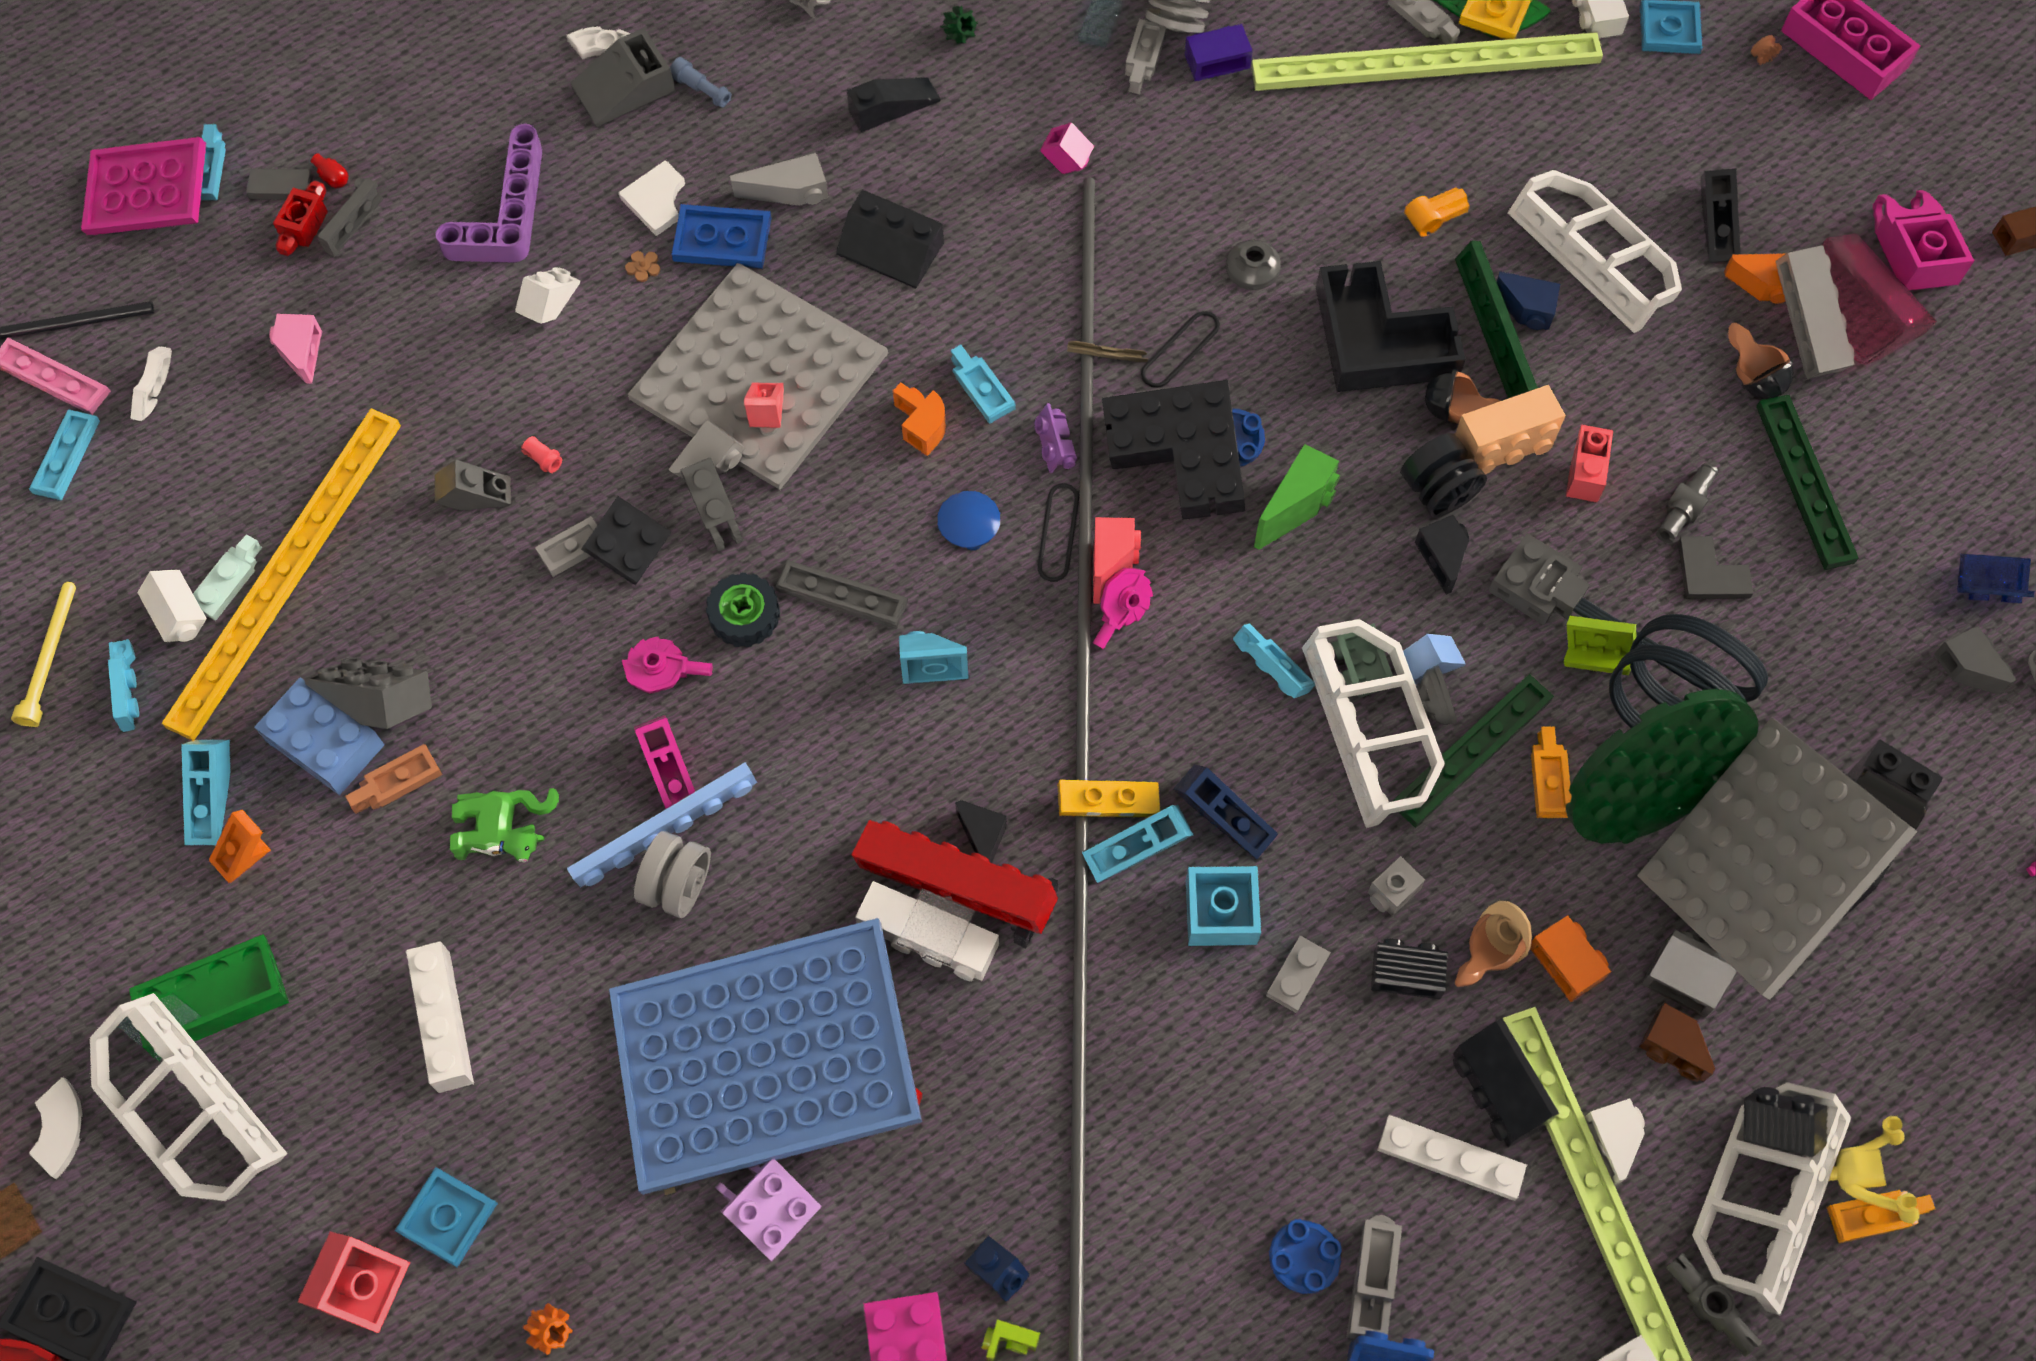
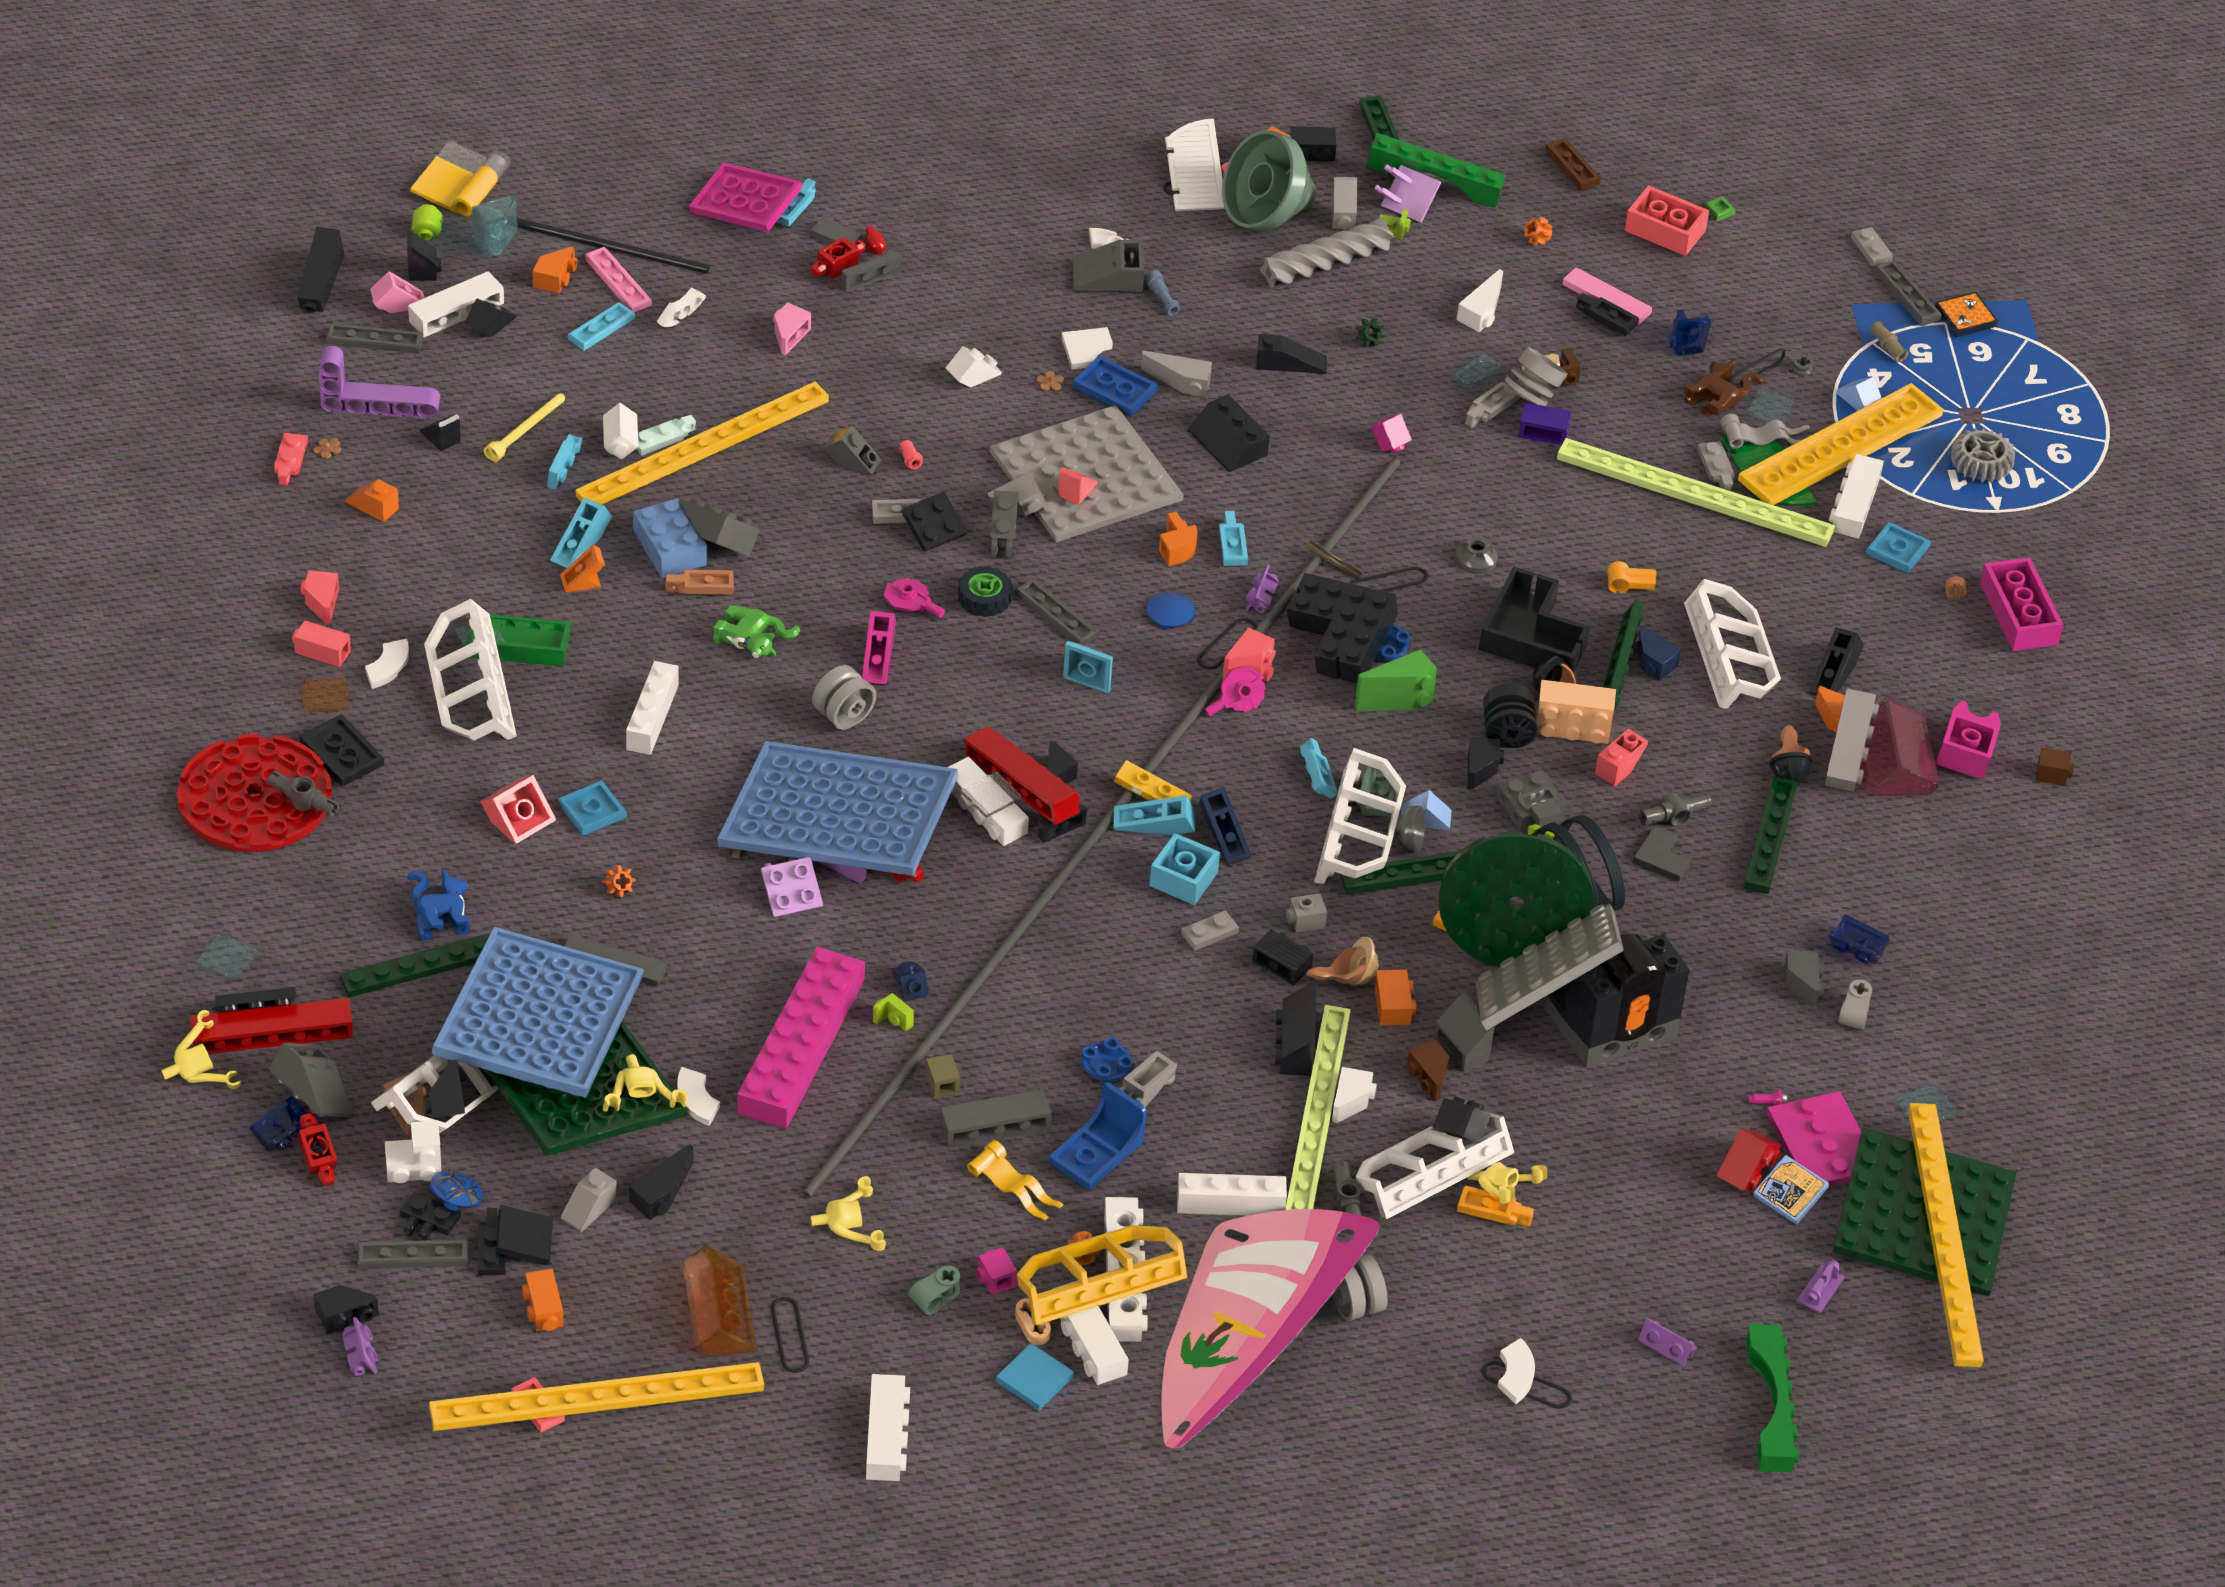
camera: 25 degrees right, 20 degrees down
medium lavender beam [435,124,542,262] -> none
light blue plate [567,762,757,887] -> none
white plate [1377,1115,1527,1201] -> none

